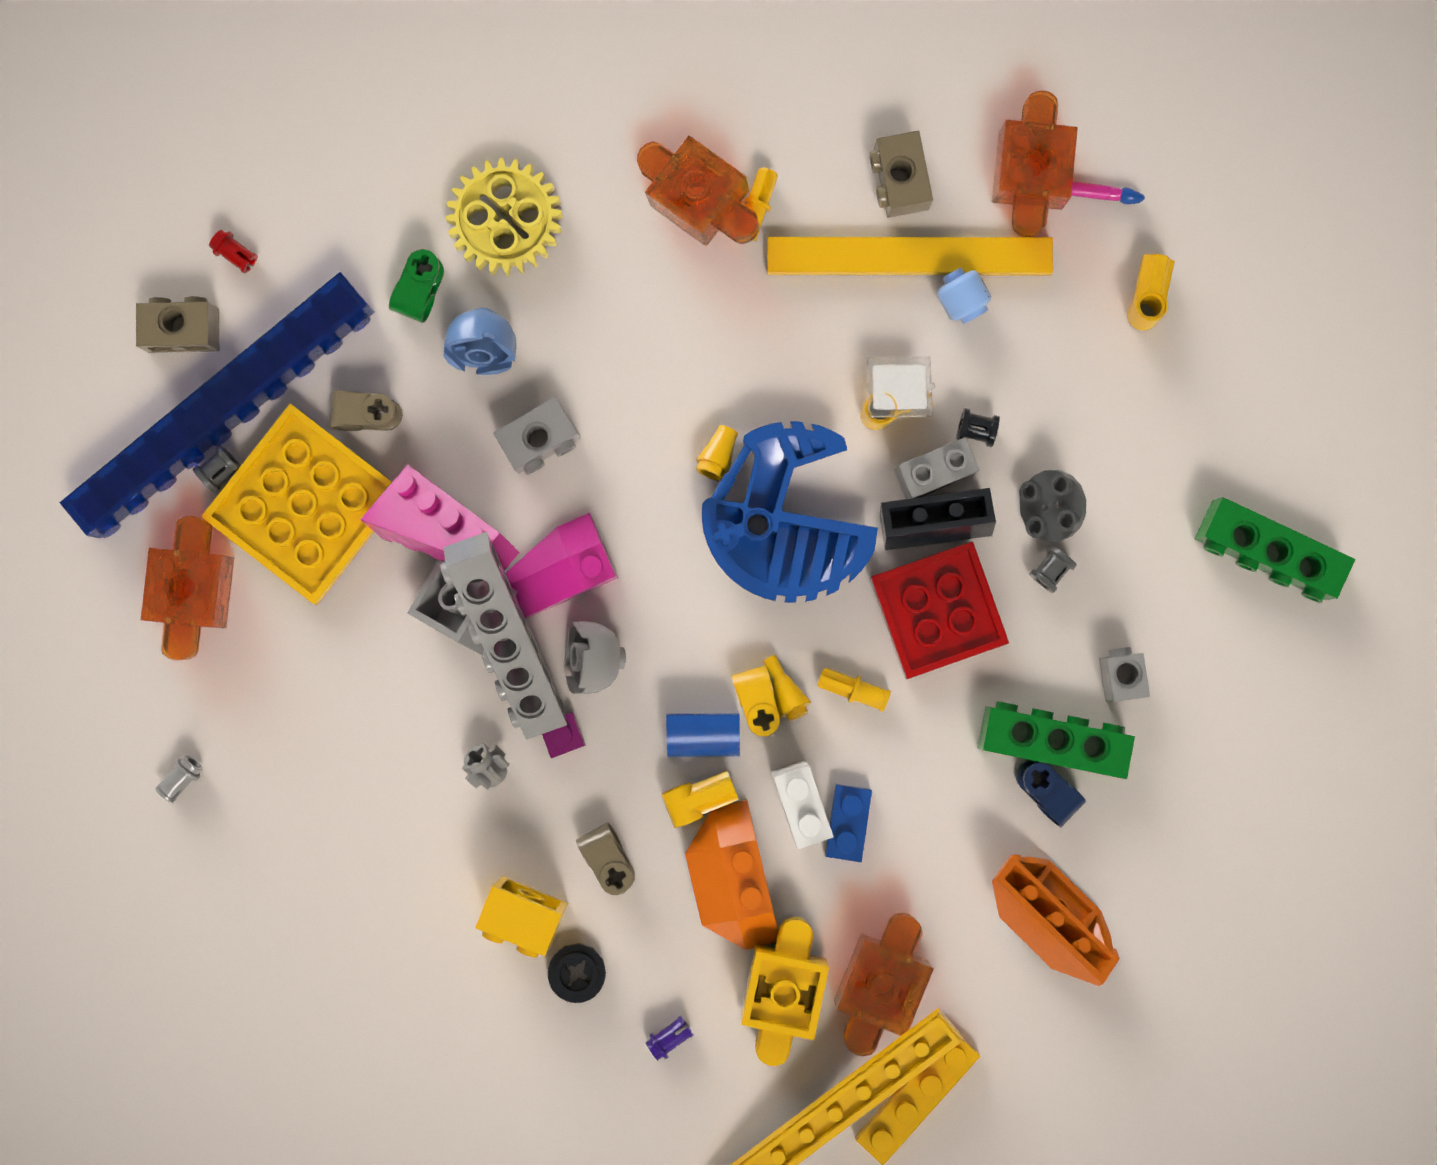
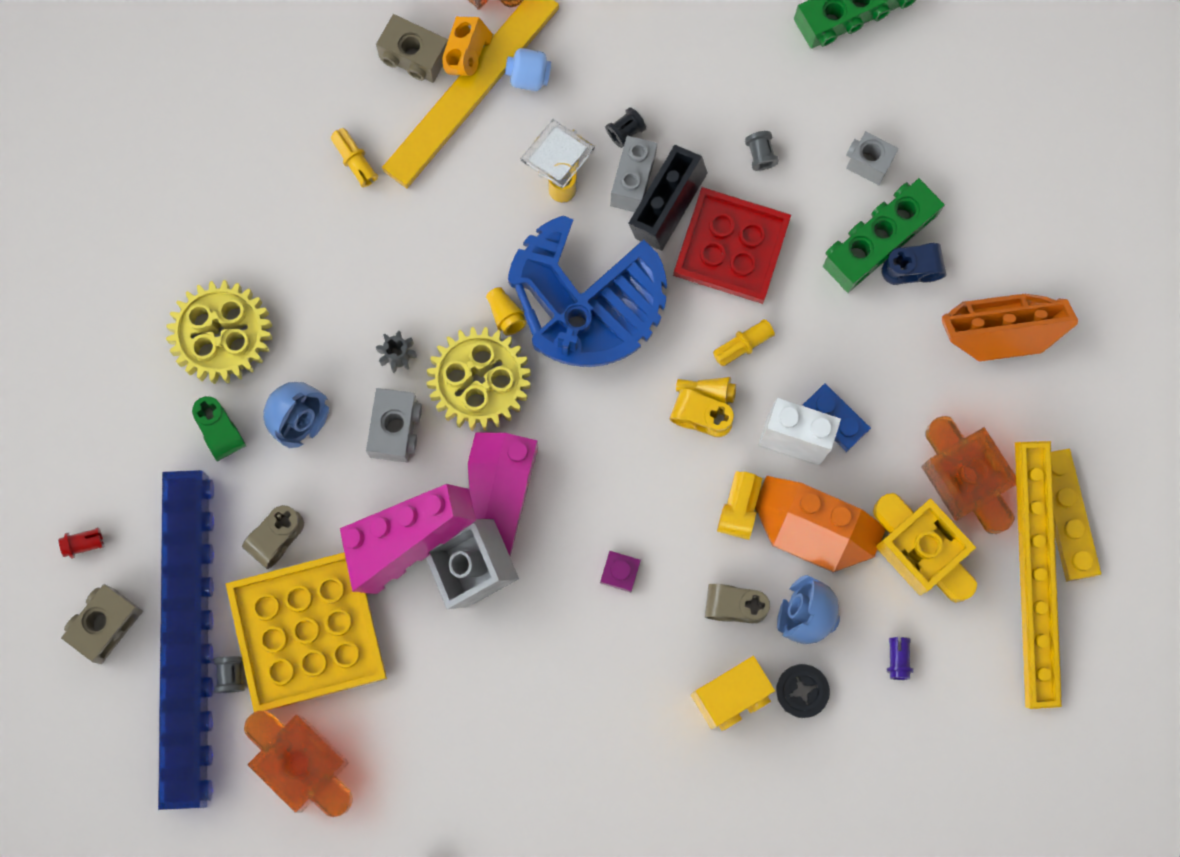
camera: 60 degrees left, 10 degrees down
light grey brick [440,532,567,740] -> none
light grey gear [462,743,509,790] -> none
light grey cylinder [565,621,626,694] -> none
clear orange brick [637,135,759,247] -> none
blue brick [666,713,740,757] -> none
dark grey plate [1019,470,1086,542] -> none
none -> dark grey gear [376,331,417,373]
none -> light yellow gear [426,327,531,431]
none -> light orange leg [442,16,493,76]
none -> medium blue cylinder [777,575,840,644]

